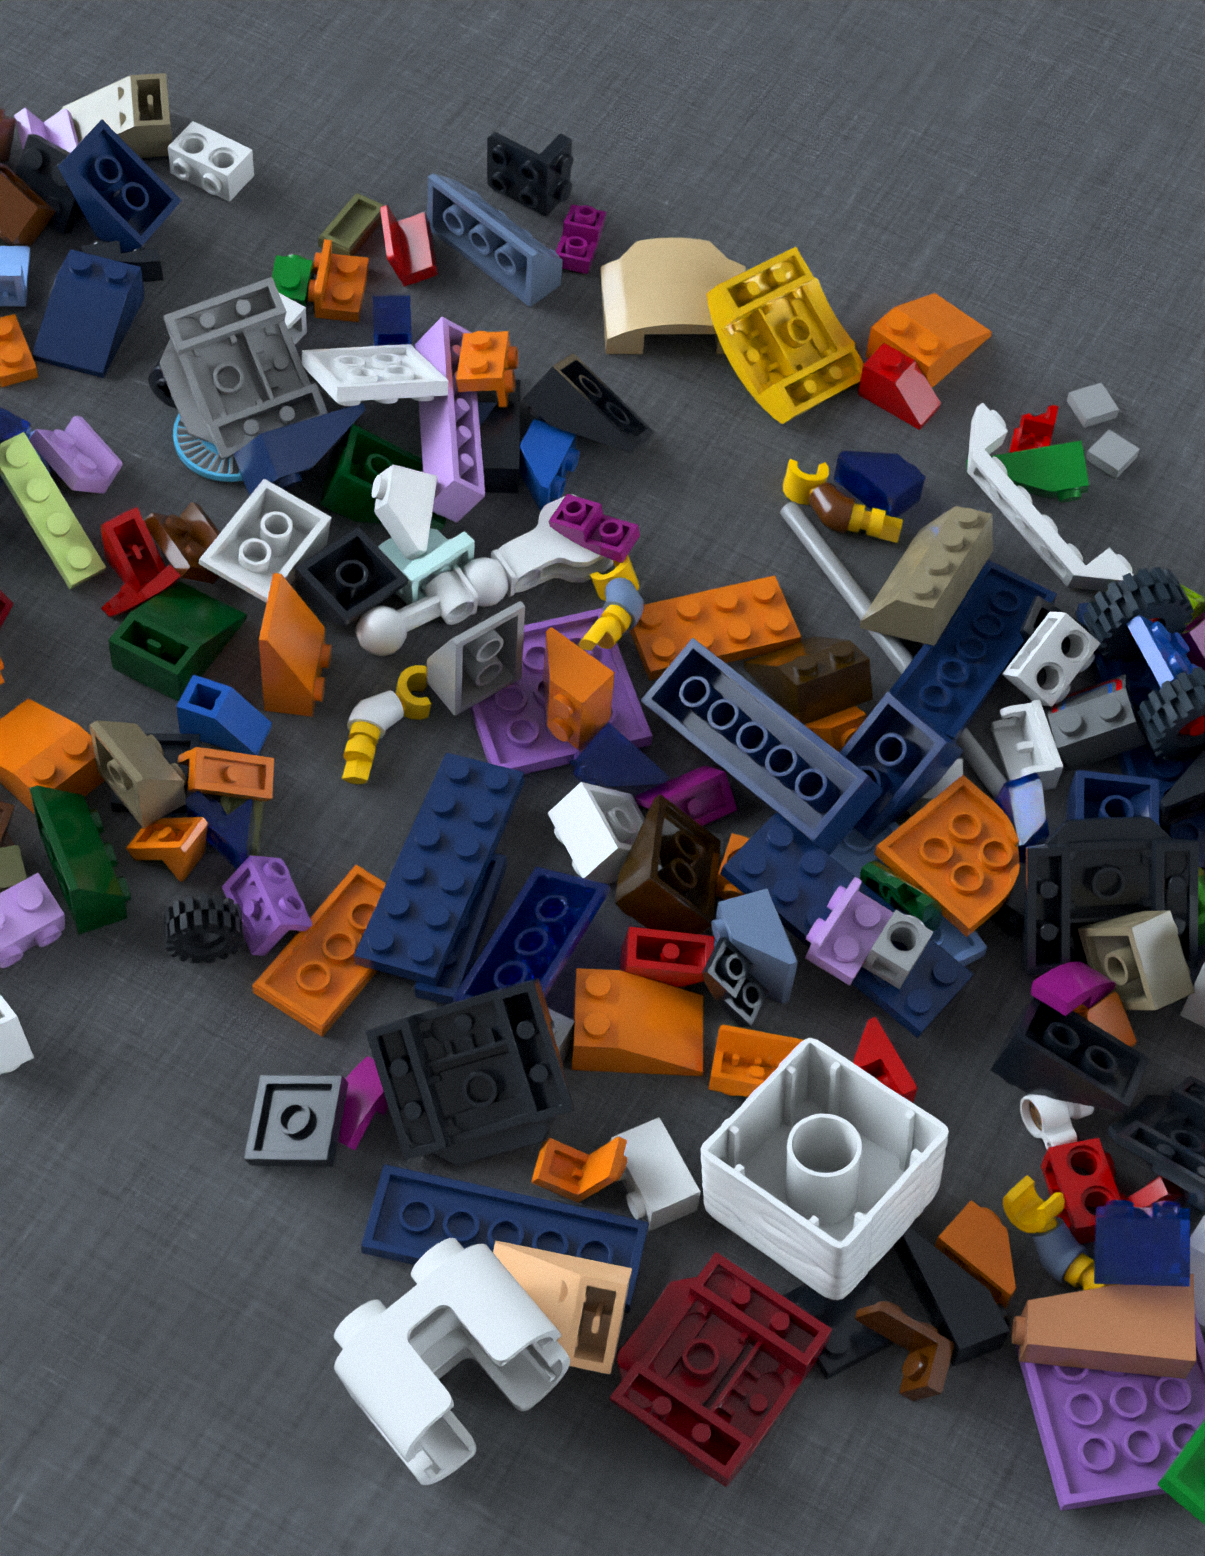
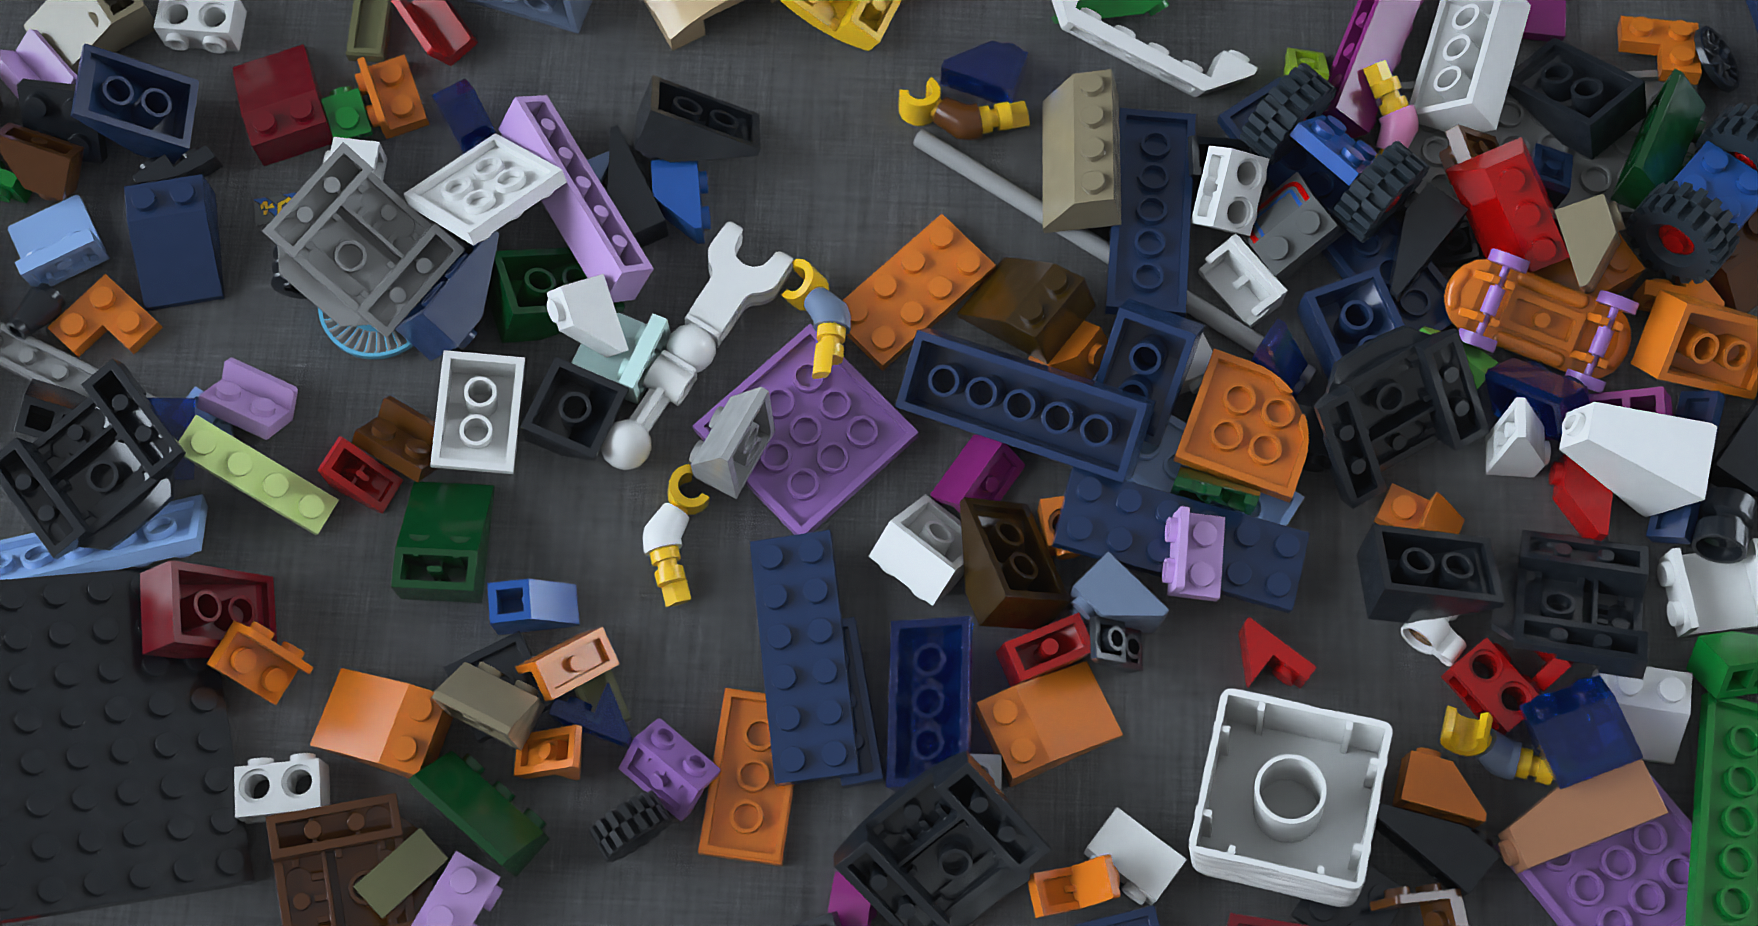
camera: 20 degrees left, 15 degrees up
red slope [101,564,181,617] -> none
orange slope [259,573,332,717] -> none
orange bracket [456,331,519,407] -> none
orange slope [543,627,615,749] -> none
magenta slope [549,494,640,563] -> none
clear blue slope [568,722,669,788] -> none
orange bracket [708,1025,803,1097] -> none
light grey brick [862,910,933,989] -> none
magenta slope [1031,962,1116,1016] -> none
dark tan slope [1078,910,1195,1010] -> none
none -> dark red slope [232,44,333,167]

